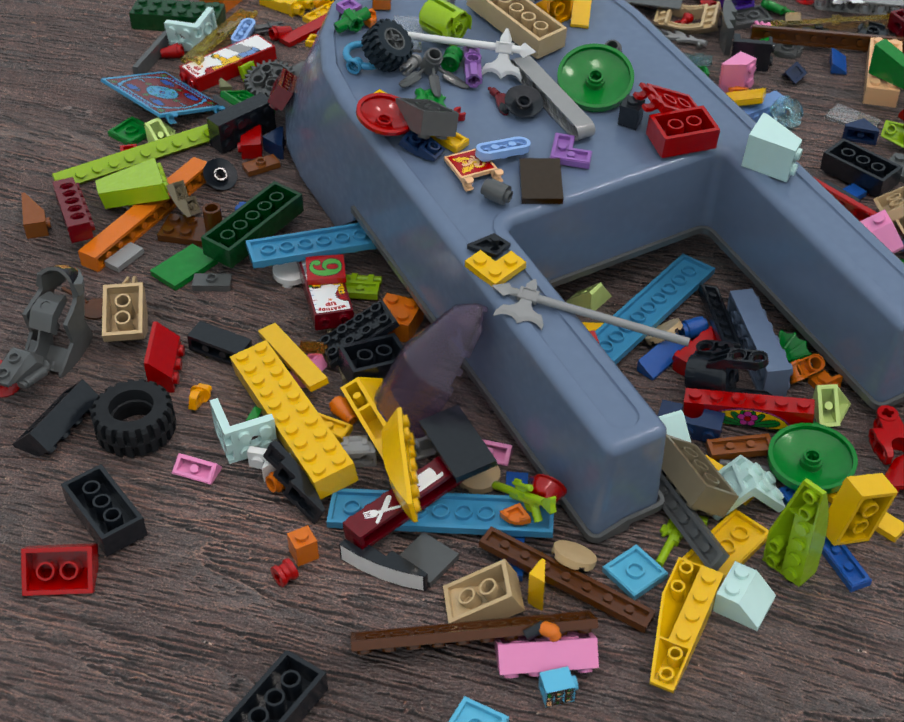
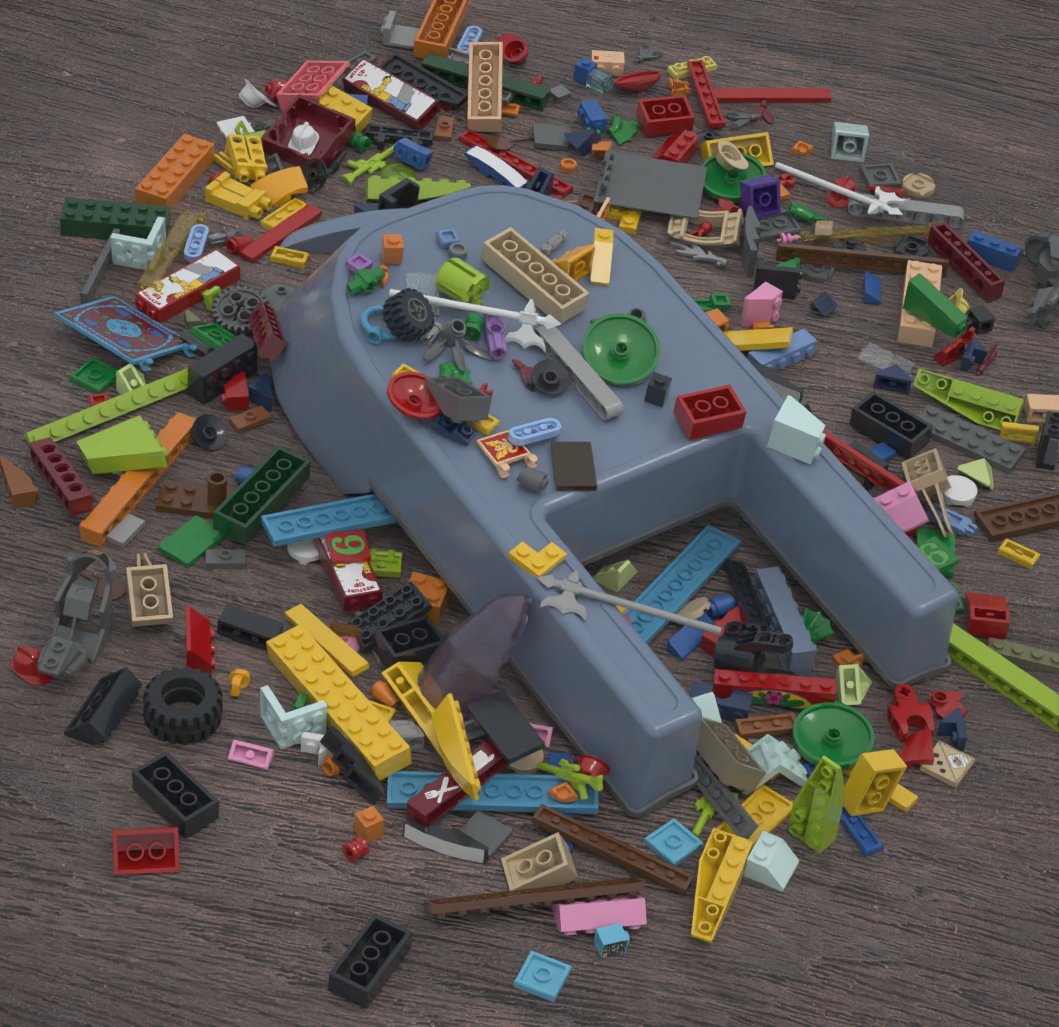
camera: 10 degrees left, 0 degrees up
red cone [160,43,185,58] -> none
dark tan slope [166,180,201,217] -> none
black piece [467,233,511,258] -> none
arm [523,620,561,642] -> none
yellow slope [528,558,545,611] -> none
medium lavender tile [550,133,592,169] -> none
tan tile [551,540,597,572] -> none
red tile [633,82,697,113] -> none
clear light blue plate [684,53,712,66] -> none
clear light blue plate [770,96,803,130] -> none
orange piece [790,354,825,384] -> none

